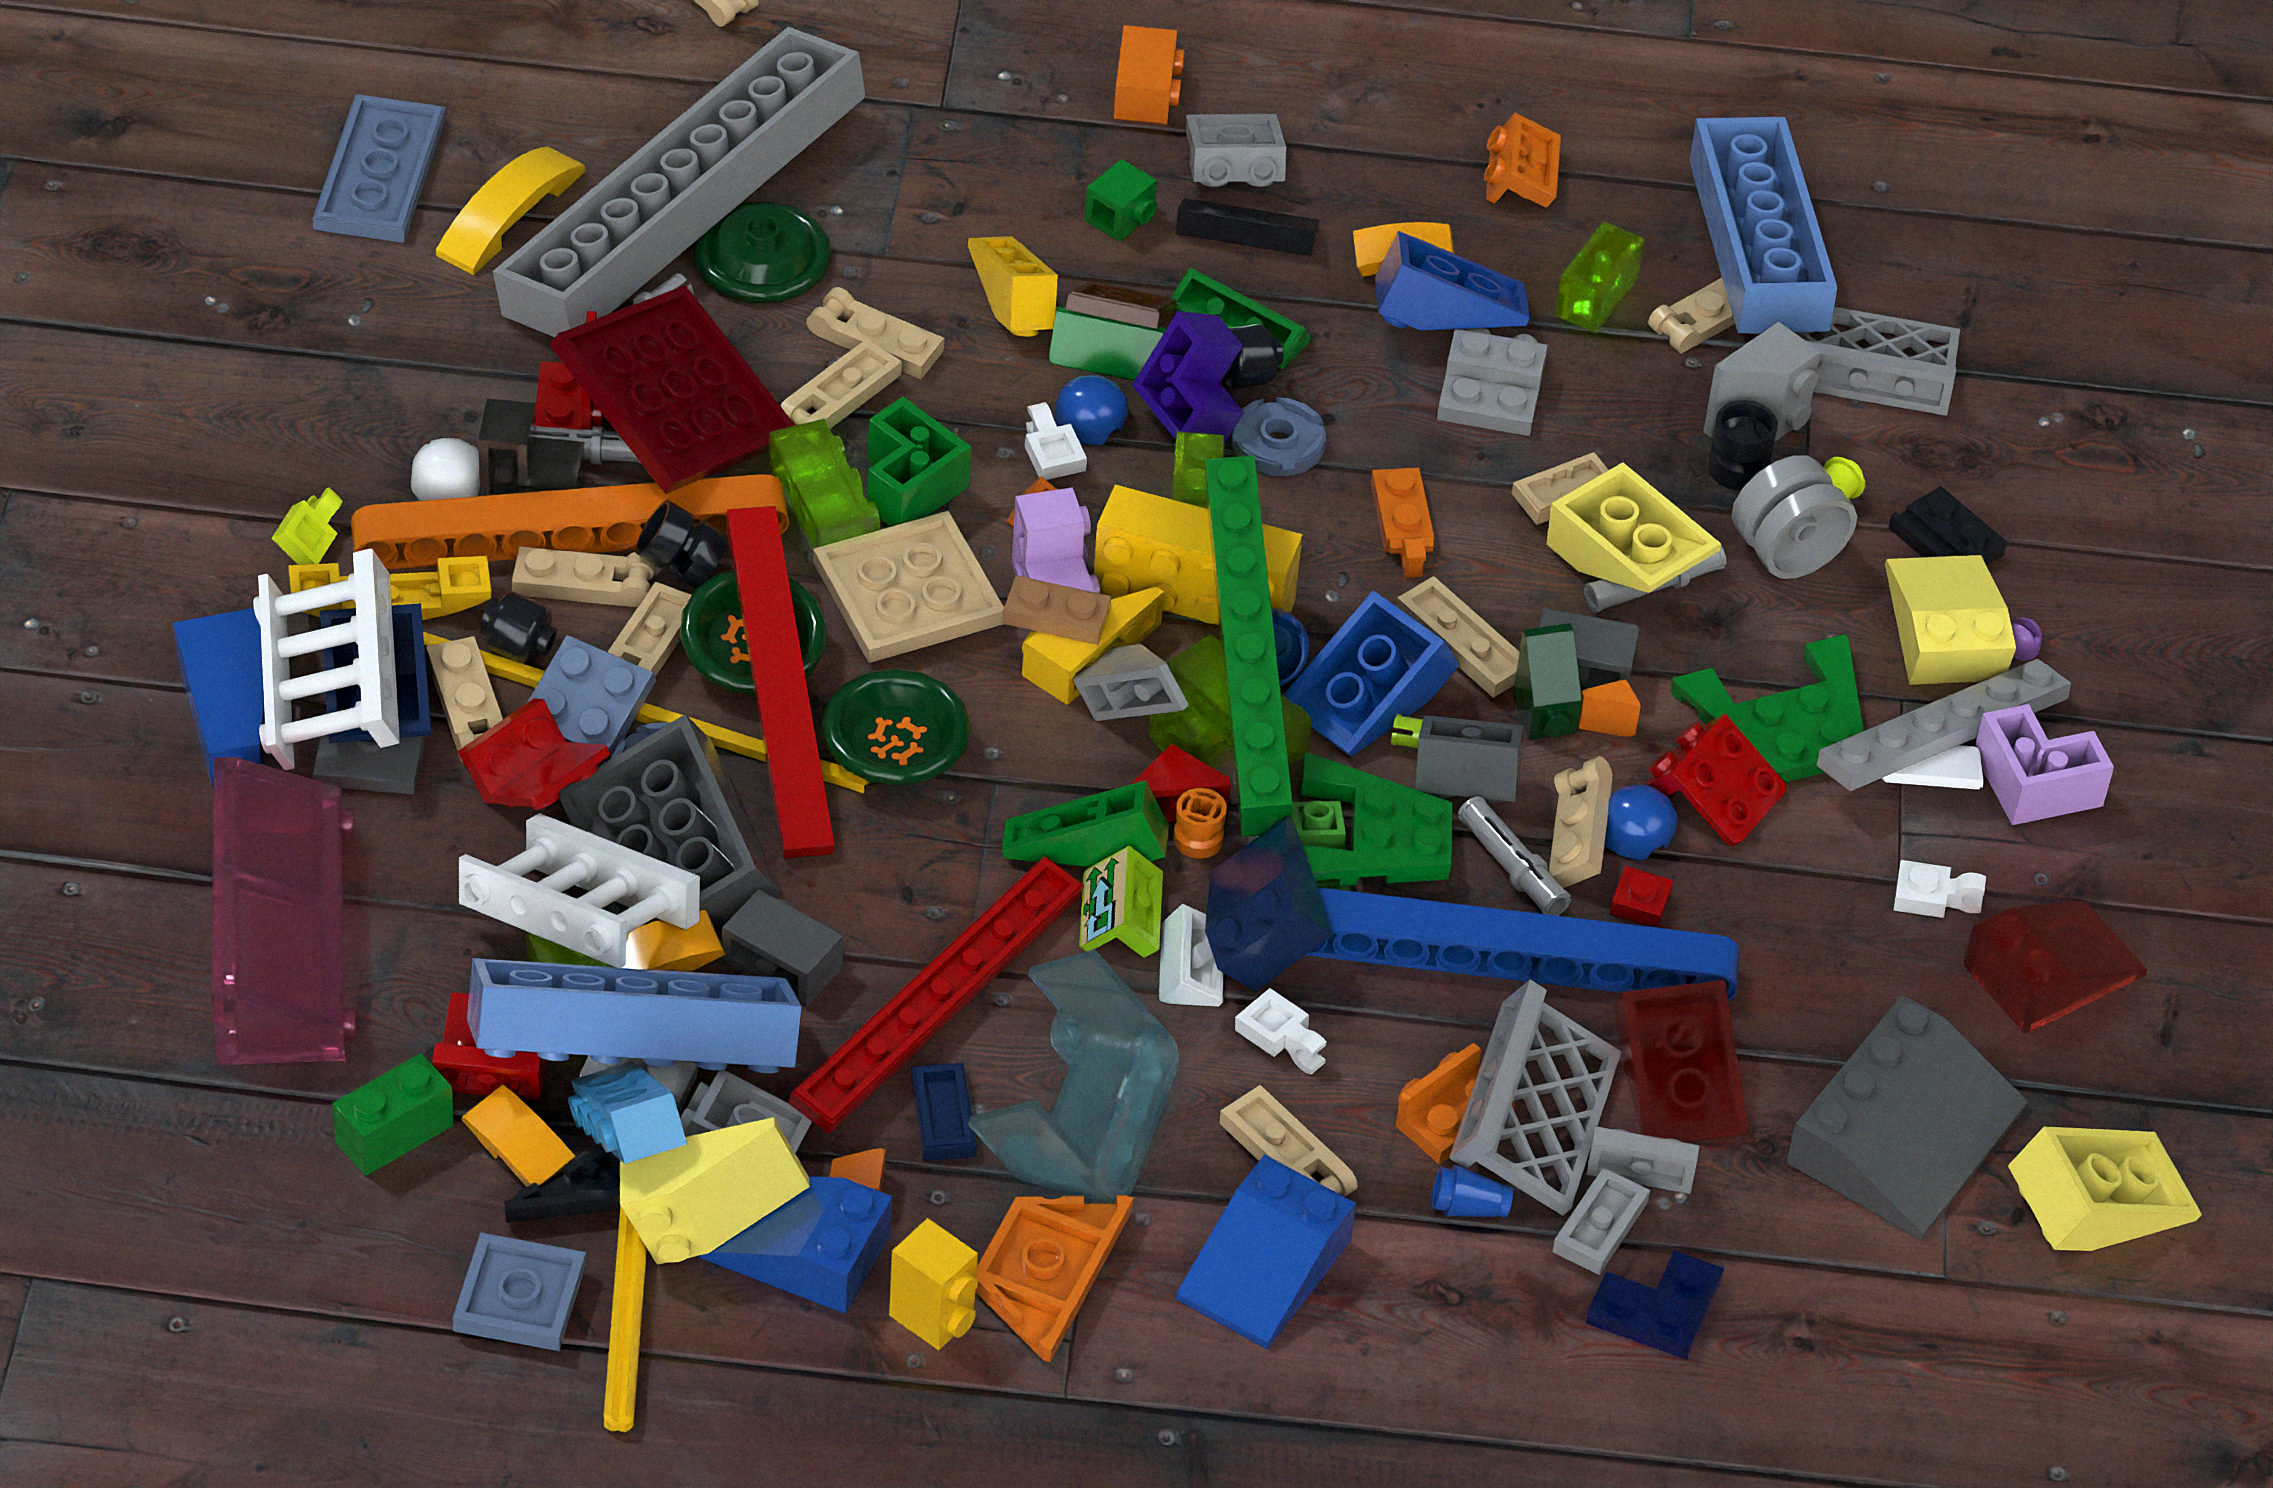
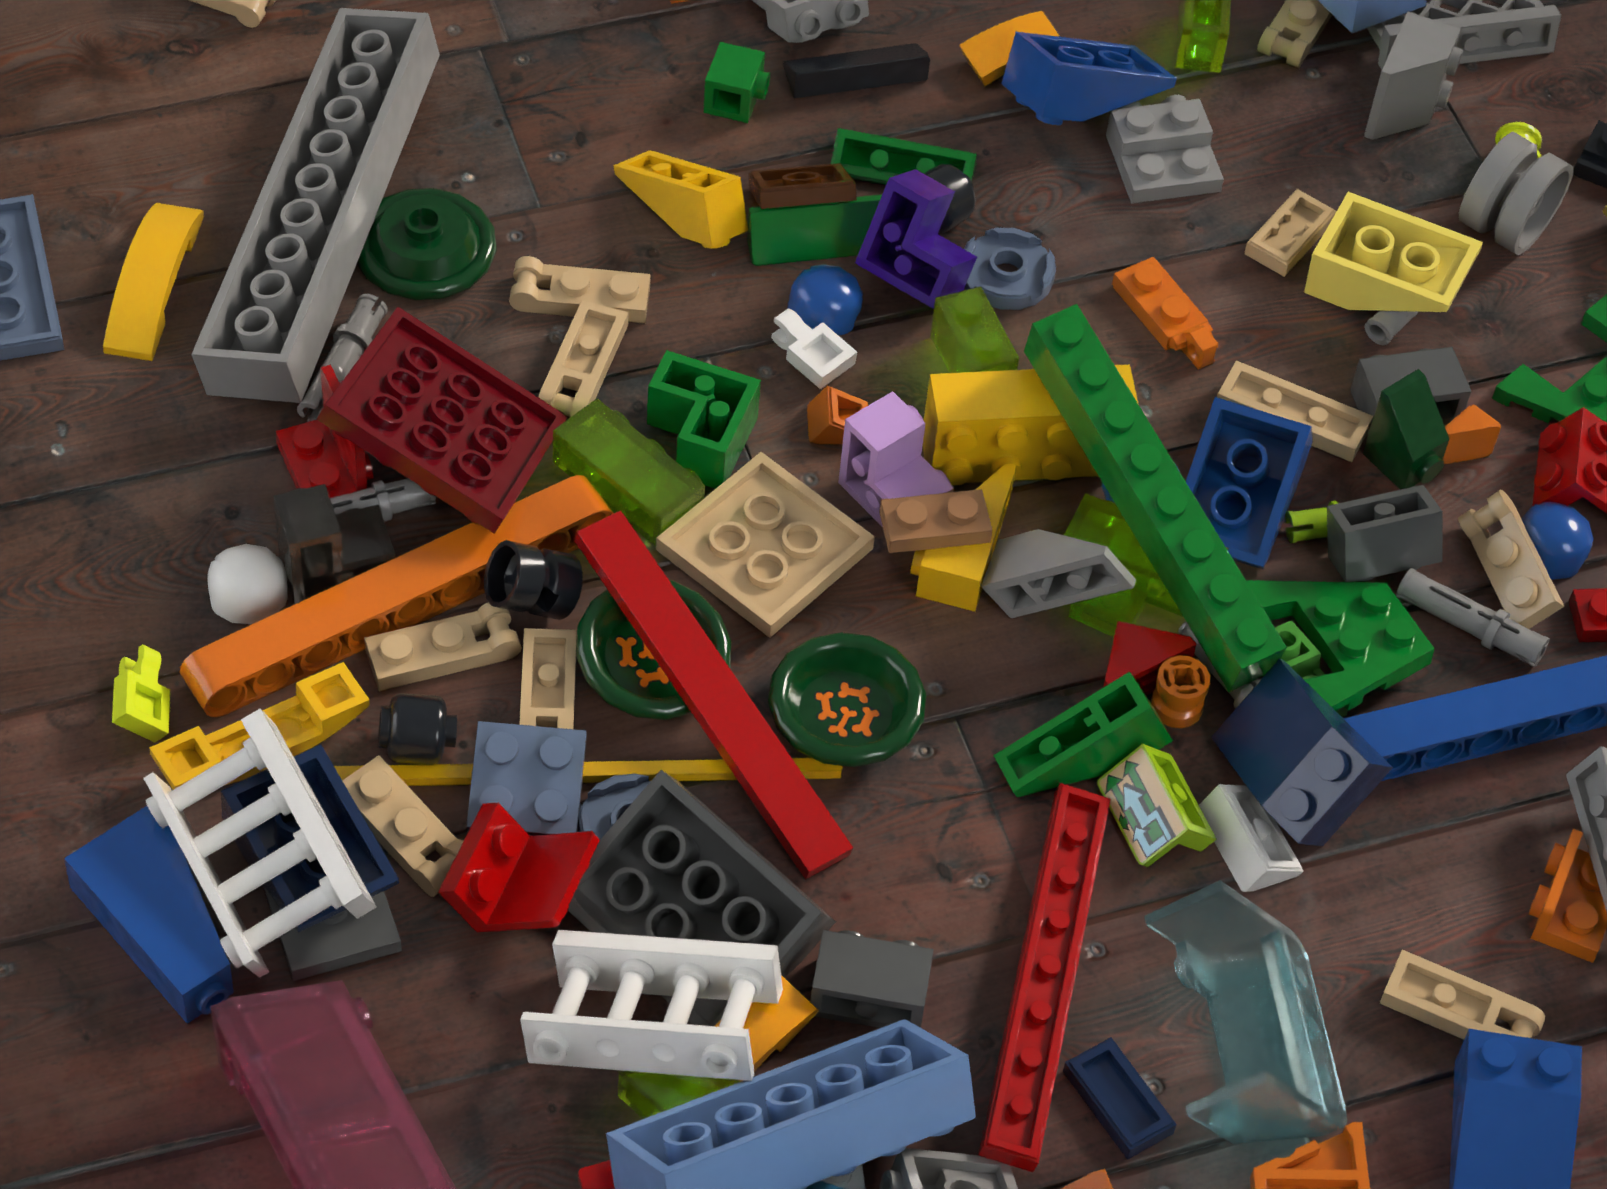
camera: 25 degrees left, 5 degrees up
white plate [1235,988,1326,1075] -> none
black wheel [1708,400,1778,491] -> none

